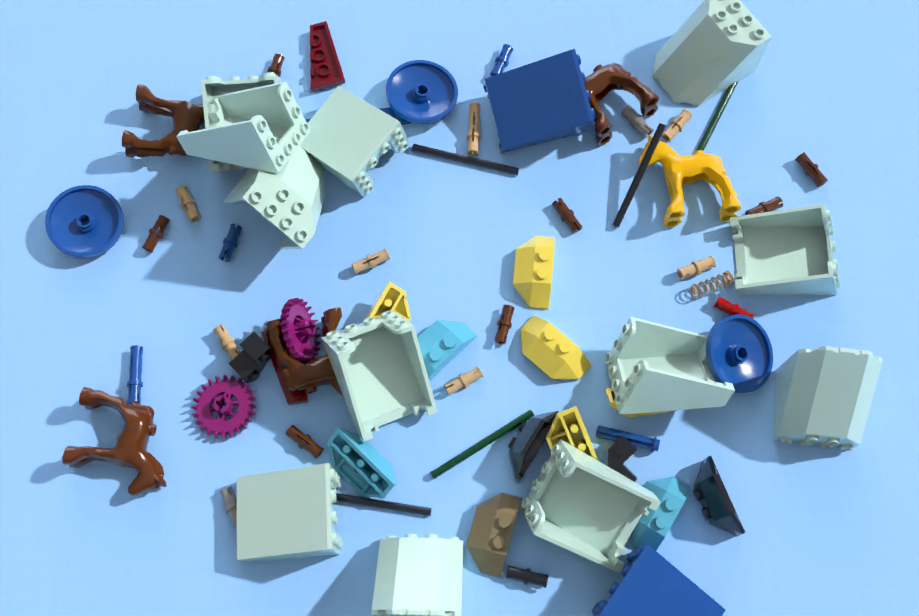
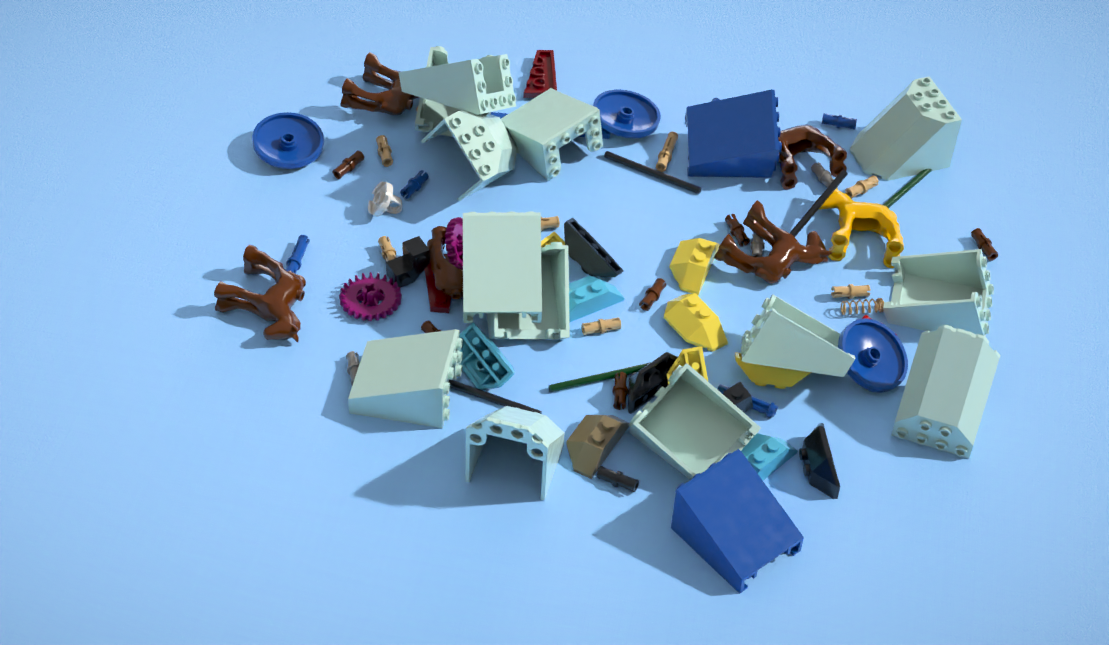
camera: 10 degrees right, 25 degrees down
none -> white tile [368,181,402,217]
none -> light aqua windscreen [463,211,542,323]
none -> black wedge [564,218,624,277]
none -> reddish brown pin [612,372,628,410]
none -> reddish brown animal [714,200,832,284]
none -> light grey pin [750,233,765,257]
none -> blue pin [821,113,857,130]

